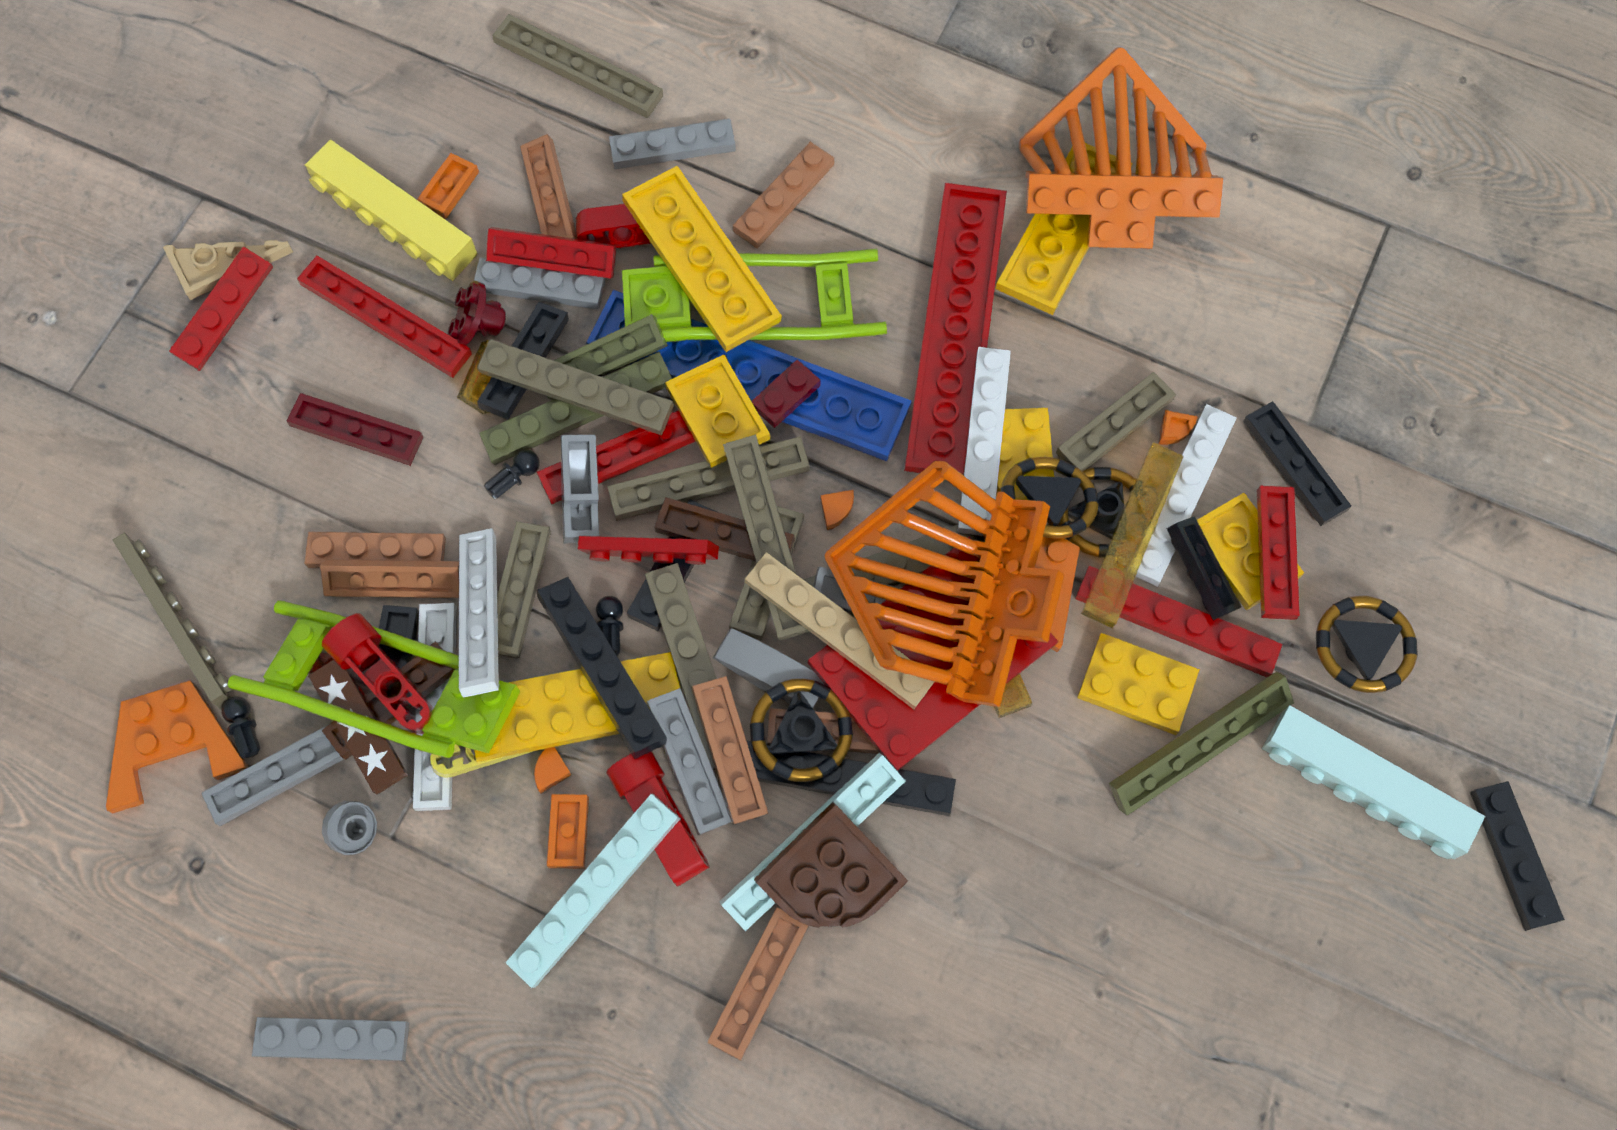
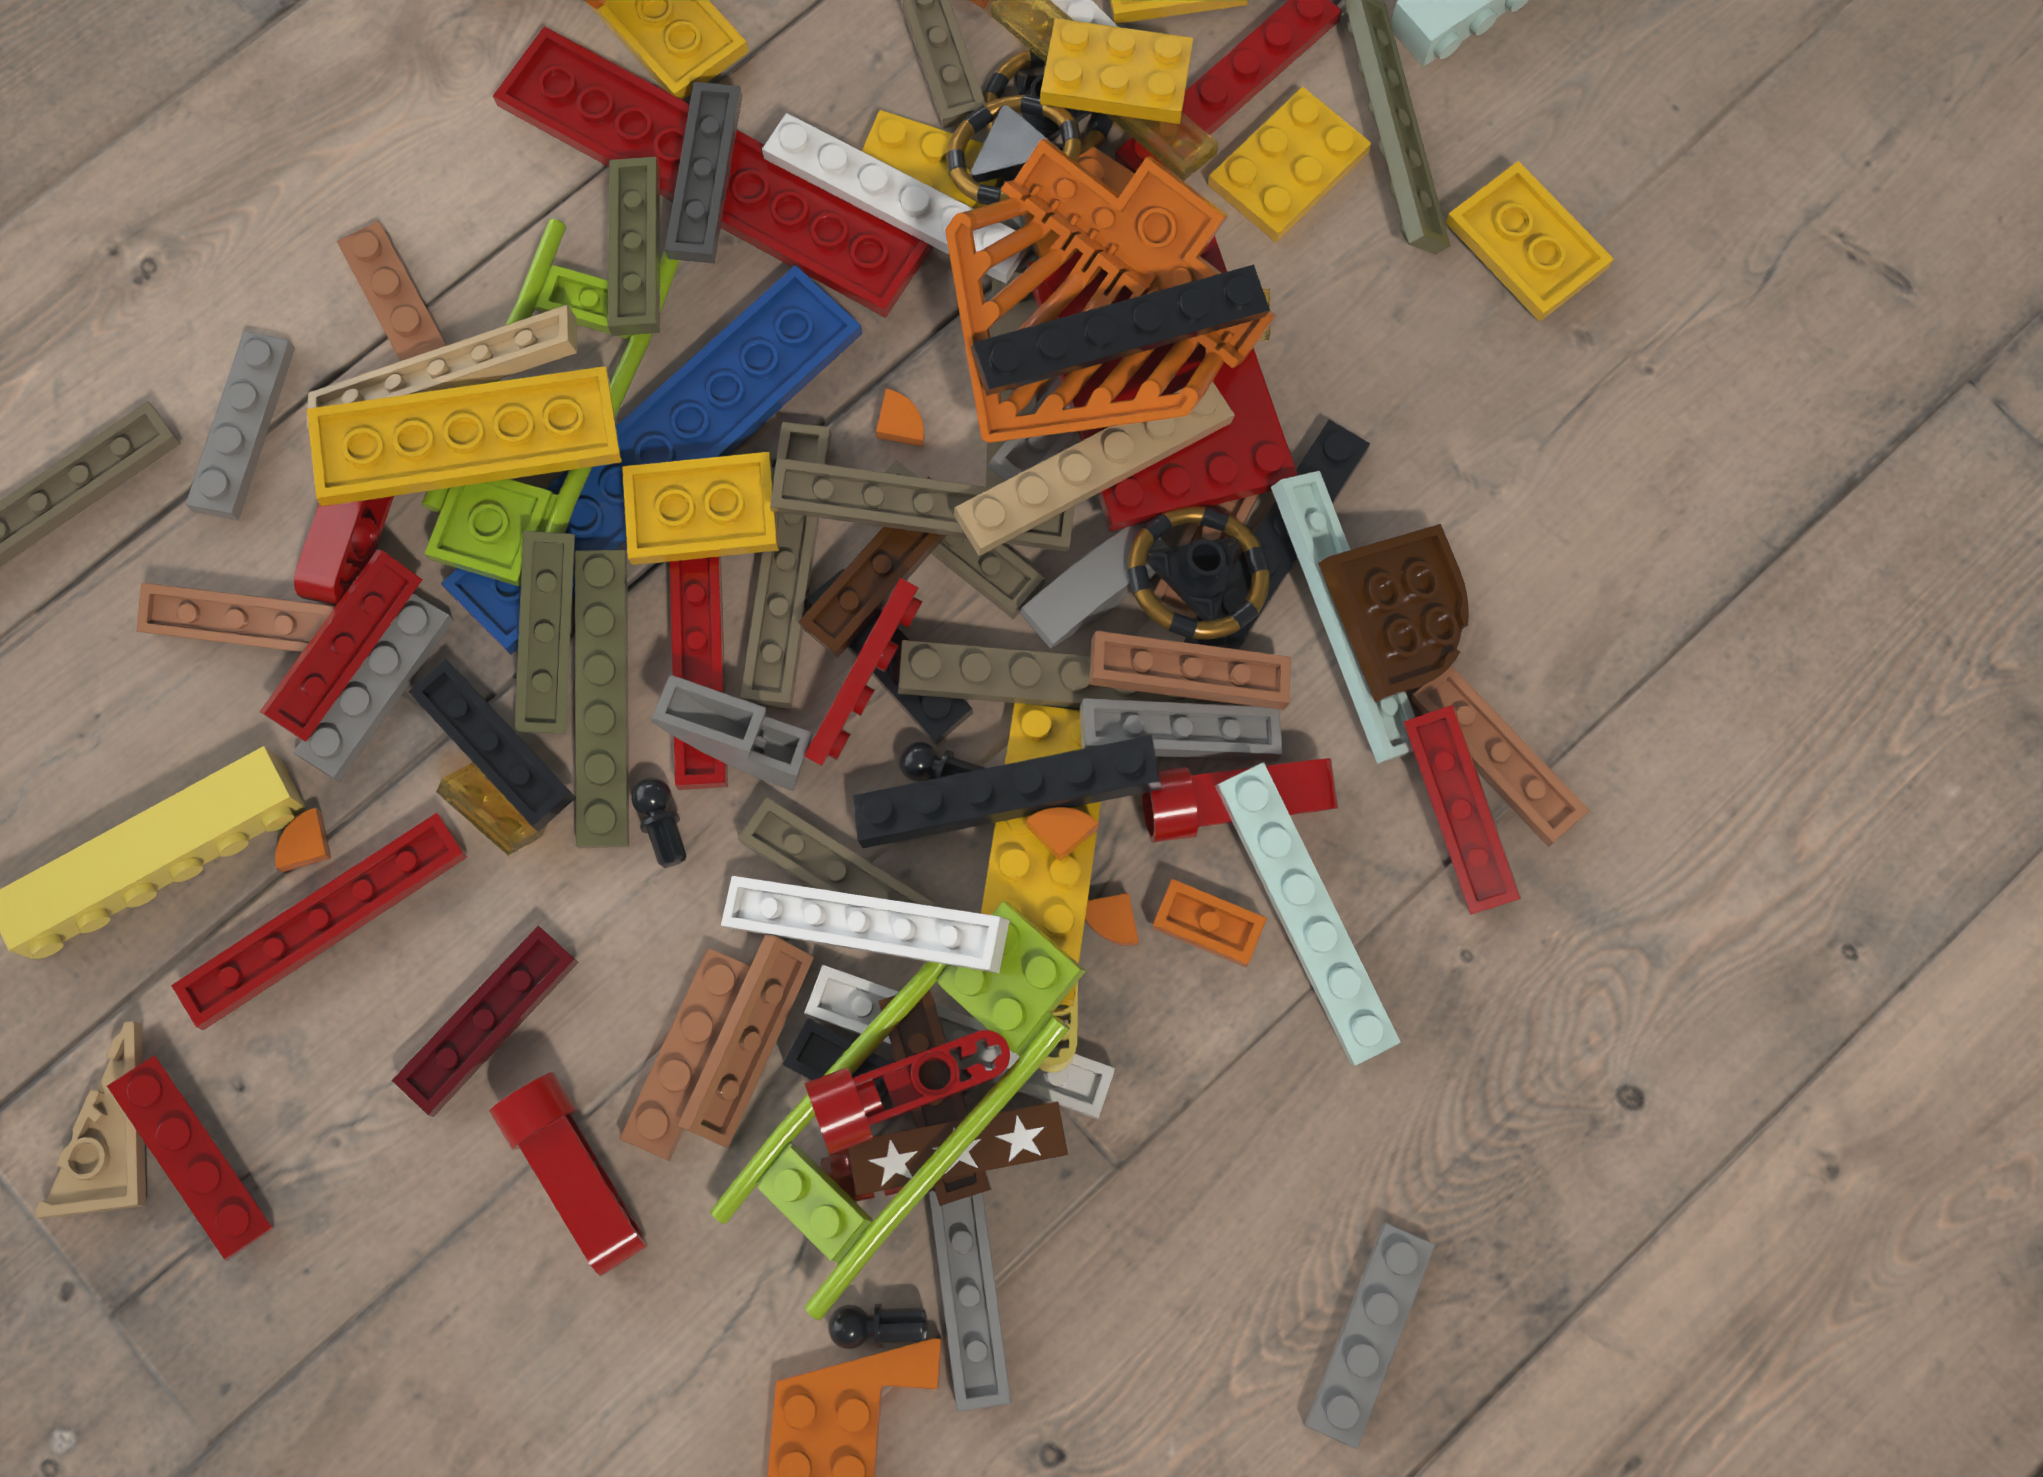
camera: 65 degrees left, 5 degrees up
dark tan plate [113,532,233,710] -> none
light grey plate [322,801,377,855] -> none
orange plate [417,153,479,219] -> none
dark red plate [448,281,506,345] -> none
dark tan plate [477,339,674,435] -> none
dark red plate [751,360,821,428] -> none
black plate [1166,516,1241,620] -> none
none -> orange tile [275,808,331,872]
none -> tan plate [306,305,577,431]
none -> red beam [489,1072,648,1276]
none -> olive plate [608,157,660,336]
none -> dark grey plate [665,82,742,264]
none -> black plate [971,264,1270,396]
none -> orange tile [1026,807,1099,862]
none -> yellow plate [1040,18,1193,124]
none -> red plate [1403,705,1521,915]
none -> yellow plate [1445,160,1614,322]

